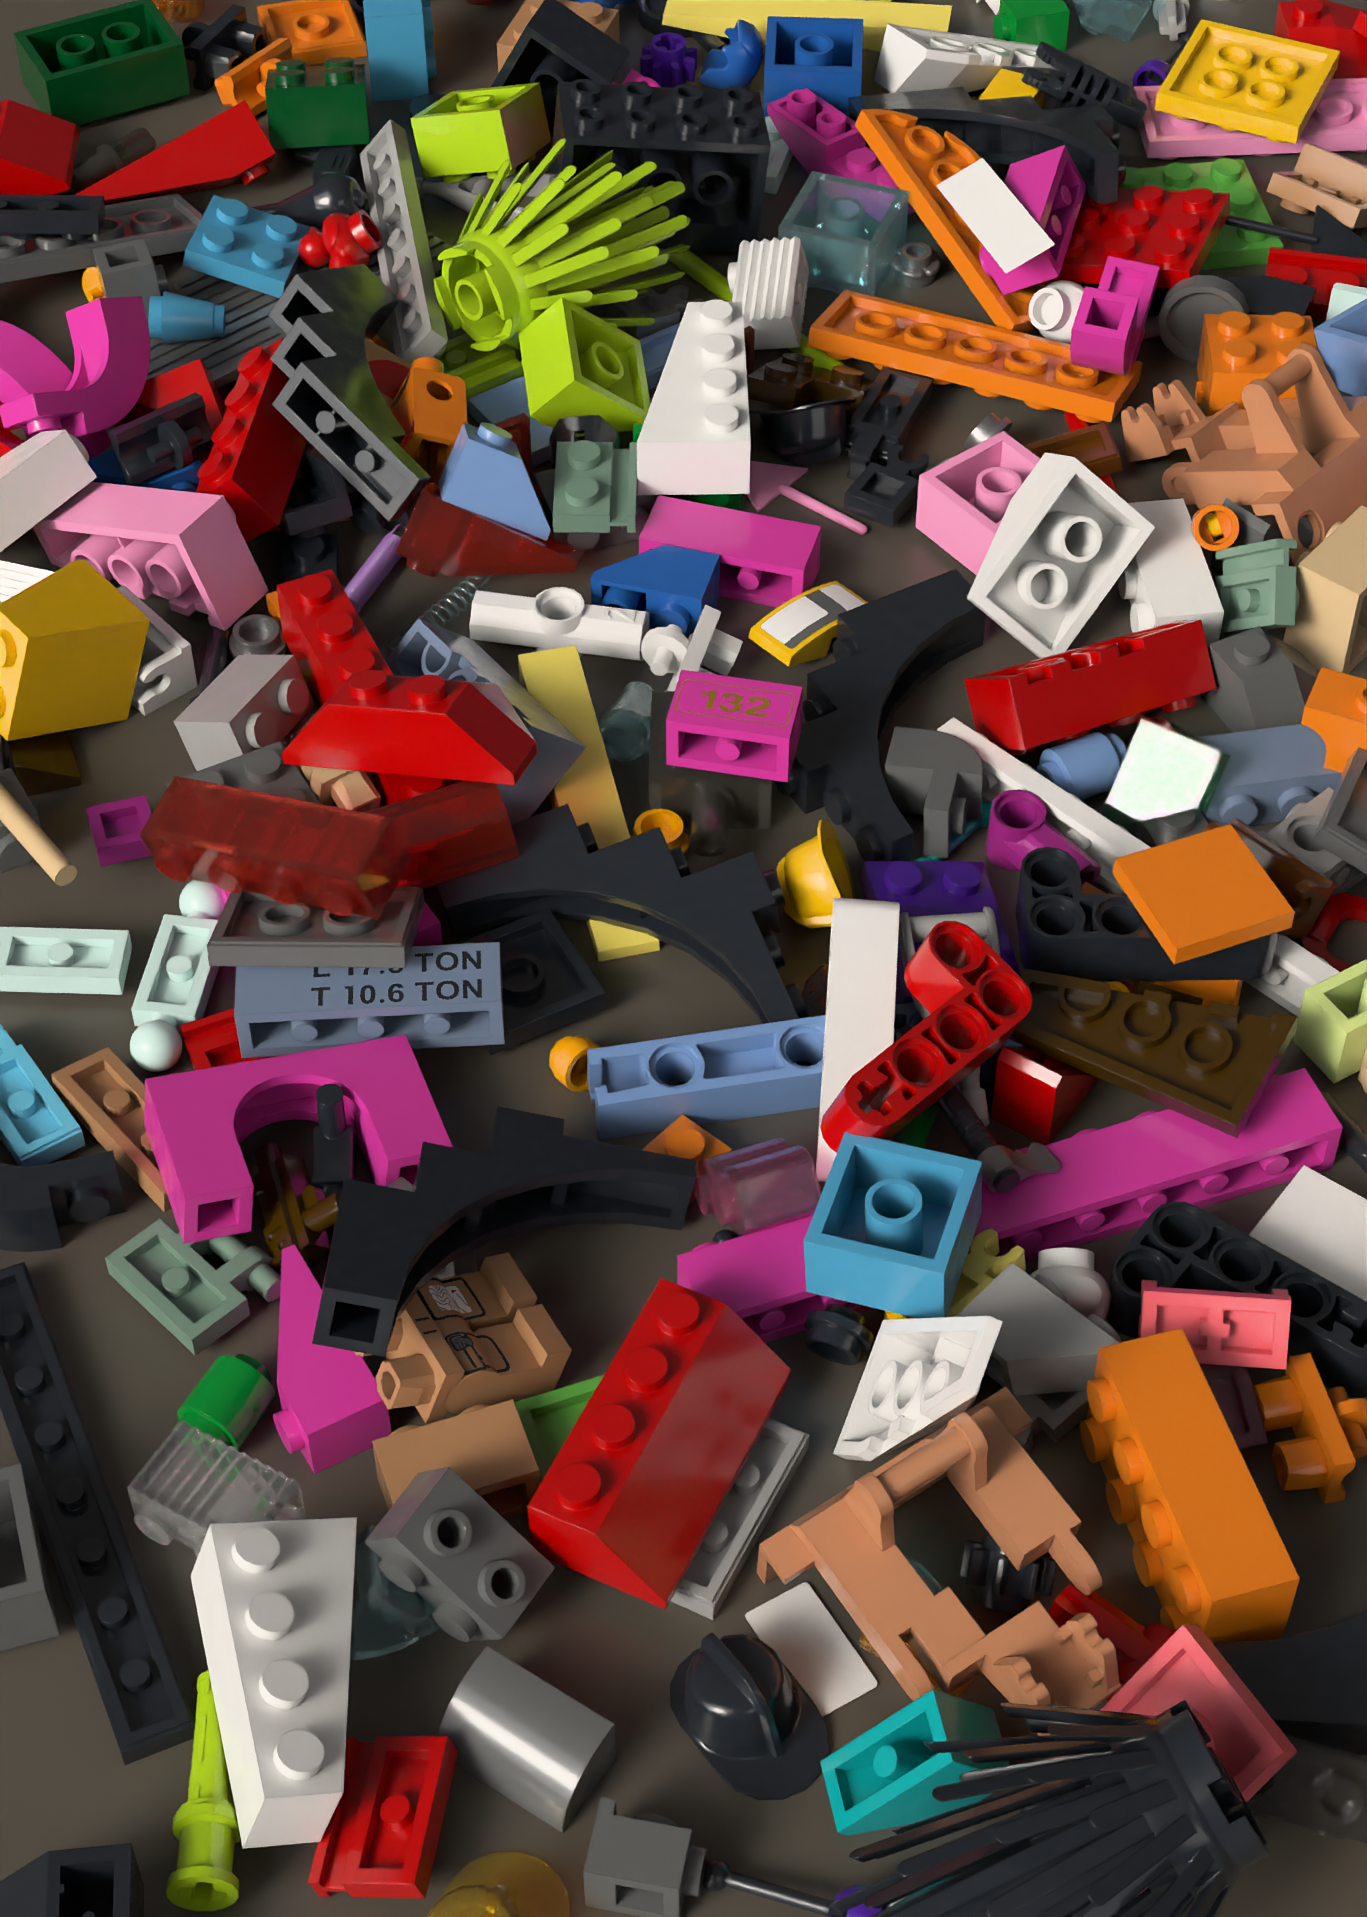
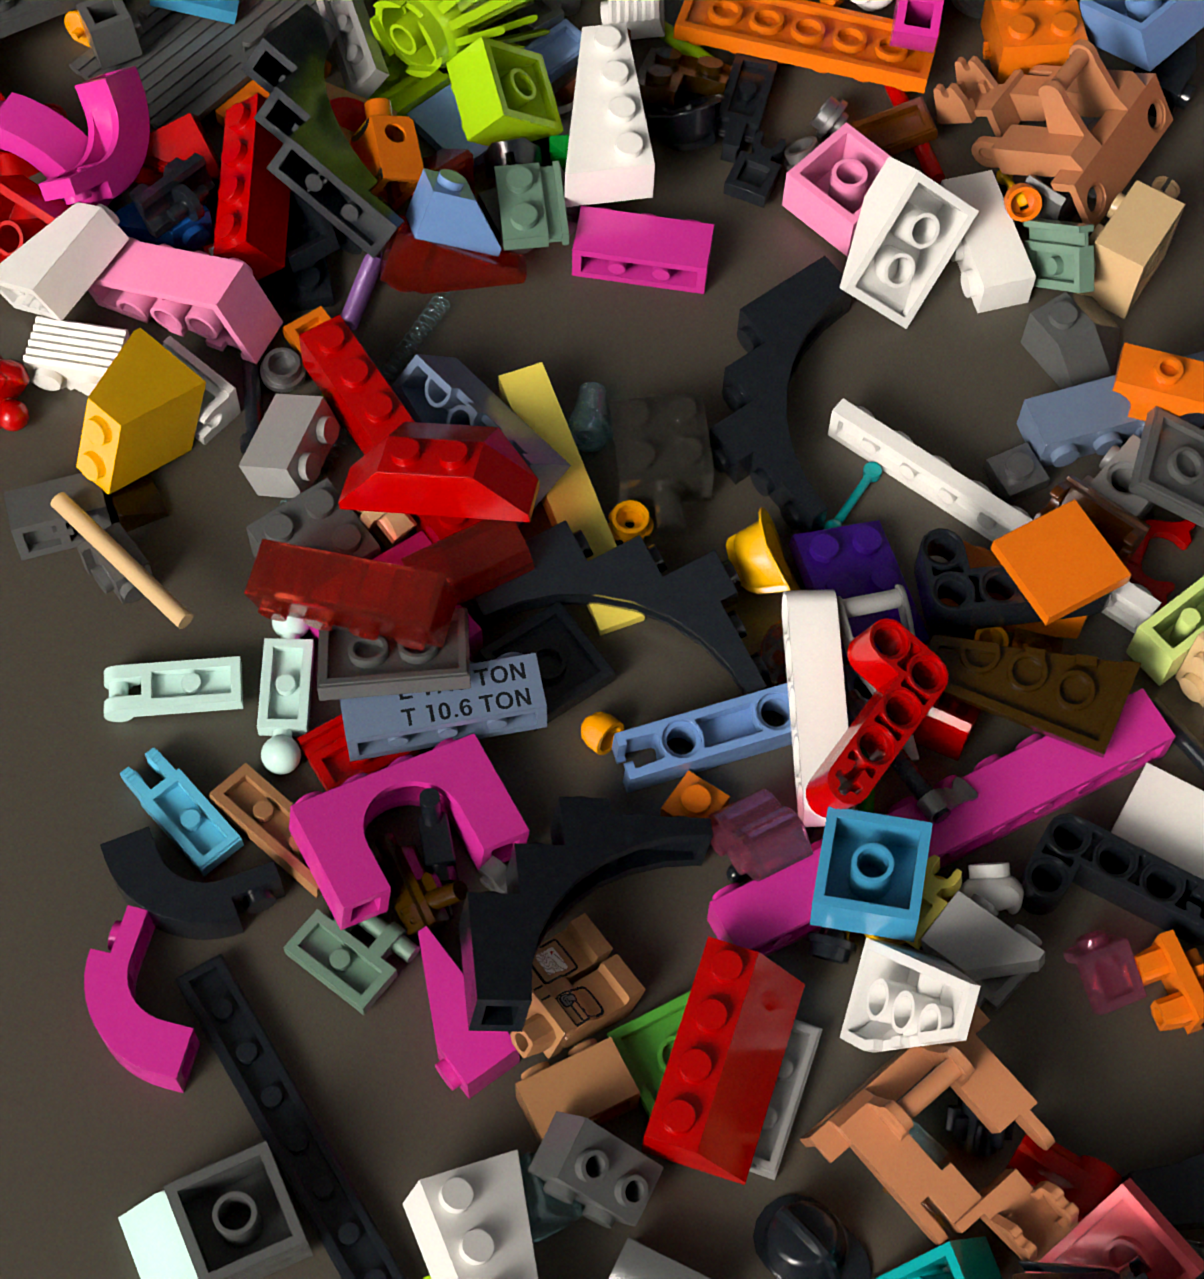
camera: 10 degrees left, 15 degrees up
magenta plate [86,794,161,867] -> none
clear brick [127,1421,306,1558] -> none
dark azure cone [148,291,225,344] -> none
green brick [173,1354,276,1464] -> none
white piece [469,587,650,661] -> none
blue slope [591,545,720,639] -> none
white hips [640,605,743,715] -> none
dark pink brick [666,669,803,782] -> none
bright pink piece [745,461,867,535] -> none
white sticker [745,1582,877,1717] -> none
slope [748,581,868,667] -> none
dark grey brick [885,727,983,858] -> none
red wedge [964,619,1217,756] -> none
magenta piece [985,789,1101,886] -> none
medium blue brick [1036,732,1130,801] -> none
orange brick [1080,1328,1300,1642] -> none
clear green slope [1101,717,1231,825] -> none
coral hinge [1138,1280,1291,1370] -> none

